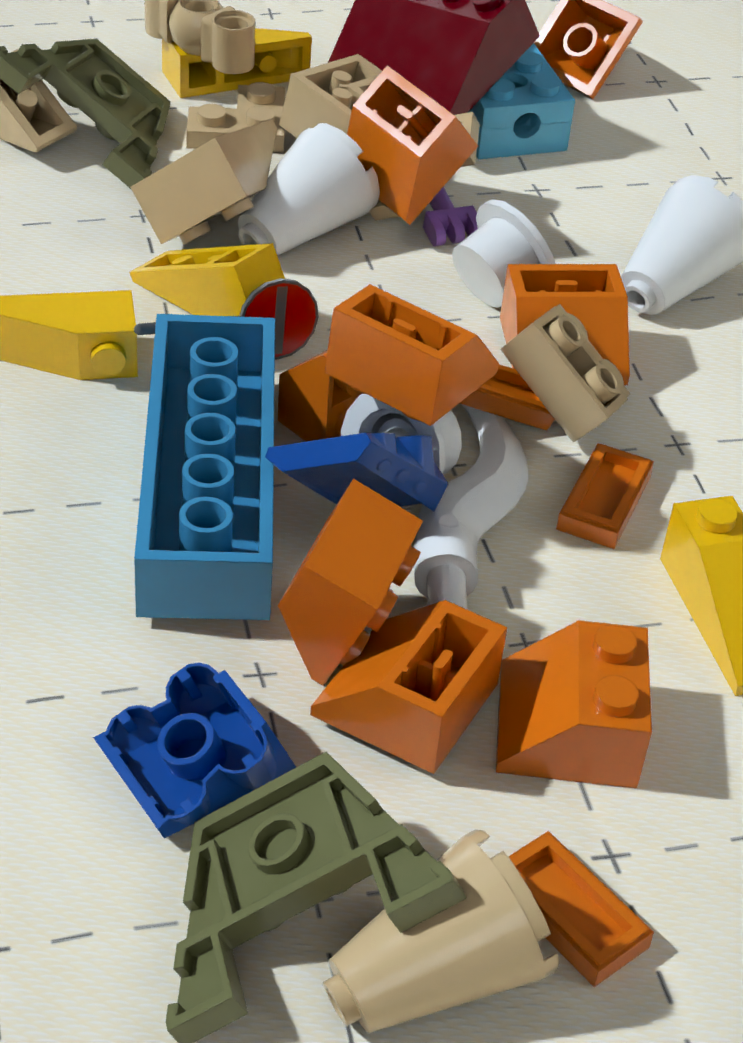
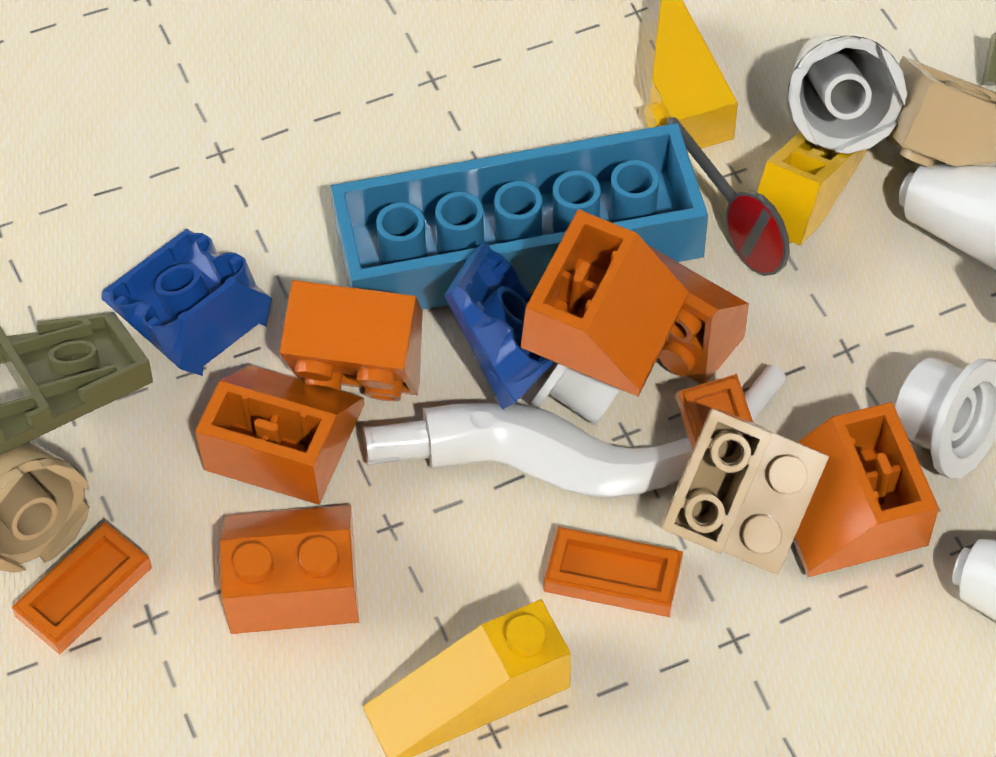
camera: 85 degrees right, 15 degrees up
none -> white cone [788,34,907,154]

